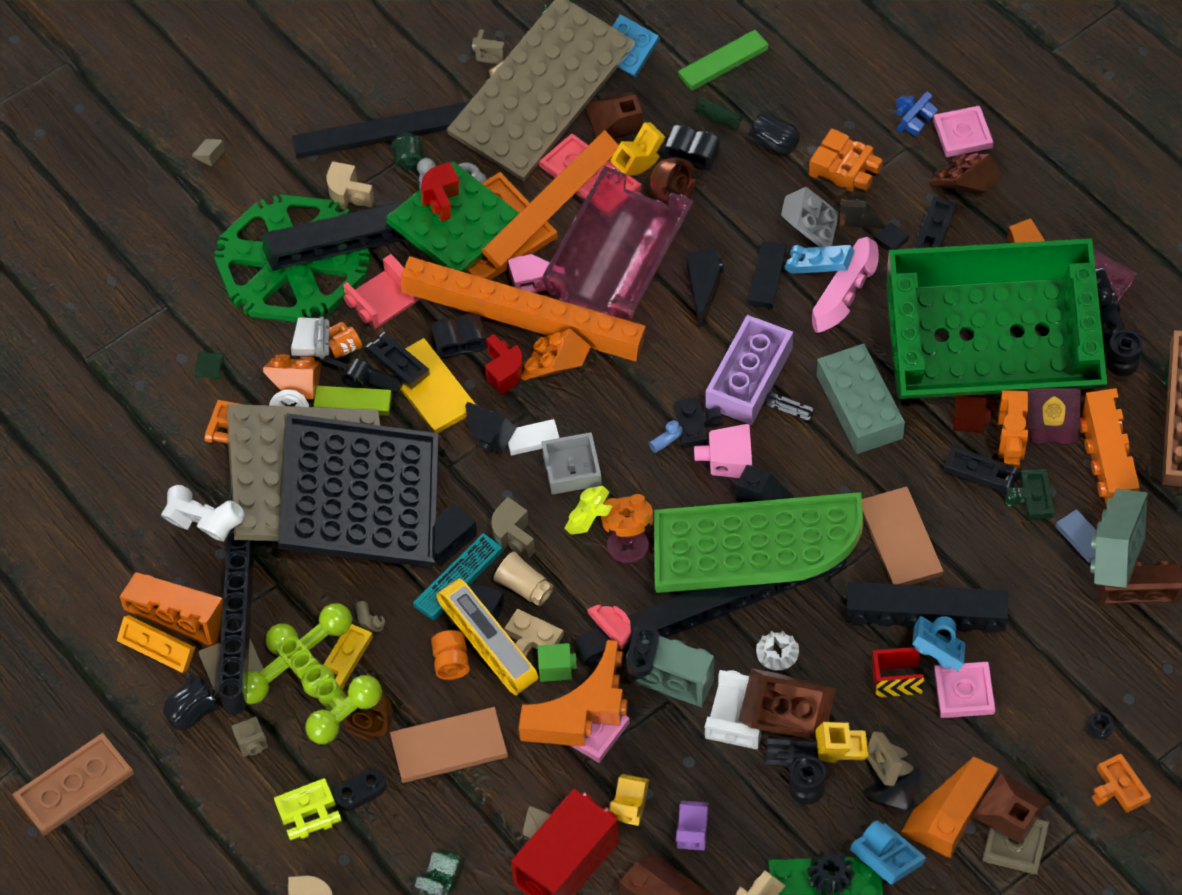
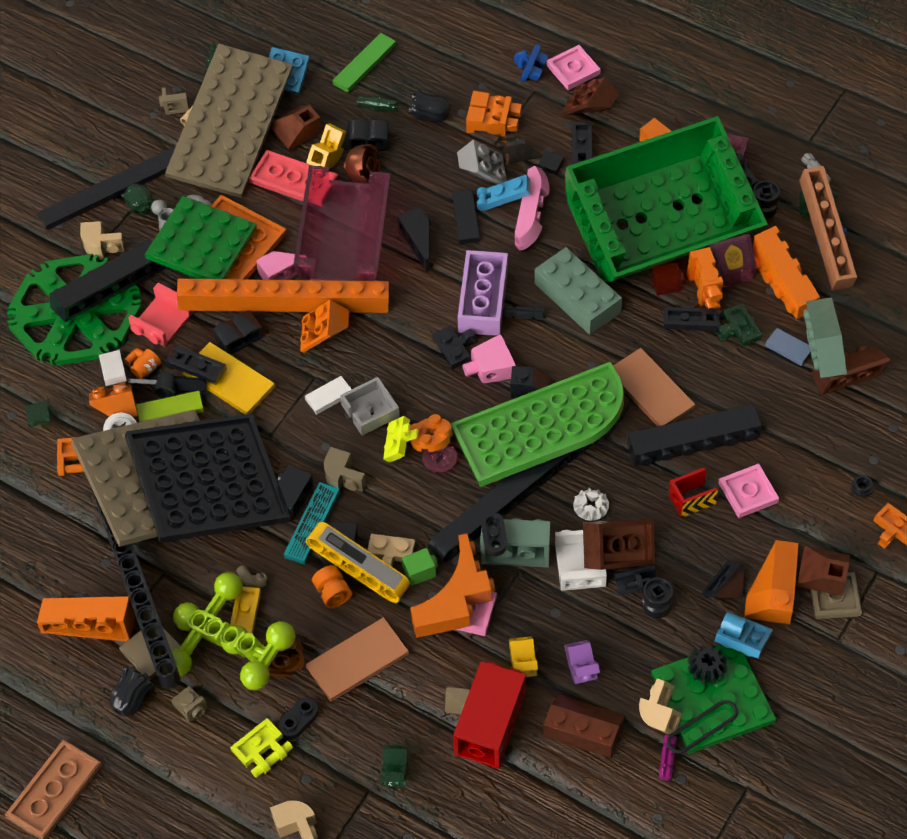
camera: 20 degrees left, 0 degrees up
light orange plate [116,615,195,673] -> none
white plate [161,485,244,542] -> none
light grey axle [314,317,330,359] -> none
red brick [421,162,460,222] -> none
black slope [465,402,517,454] -> none
orange tile [481,130,619,269] -> none
red brick [485,334,523,396] -> none
tan plant [493,551,554,606] -> none
coral plate [588,605,631,650] -> none
medium blue arm [649,420,682,453] -> none
yellow brick [815,722,869,763] -> none
dark tan tile [867,732,913,786] -> none
dark azure plate [912,616,966,672] -> none

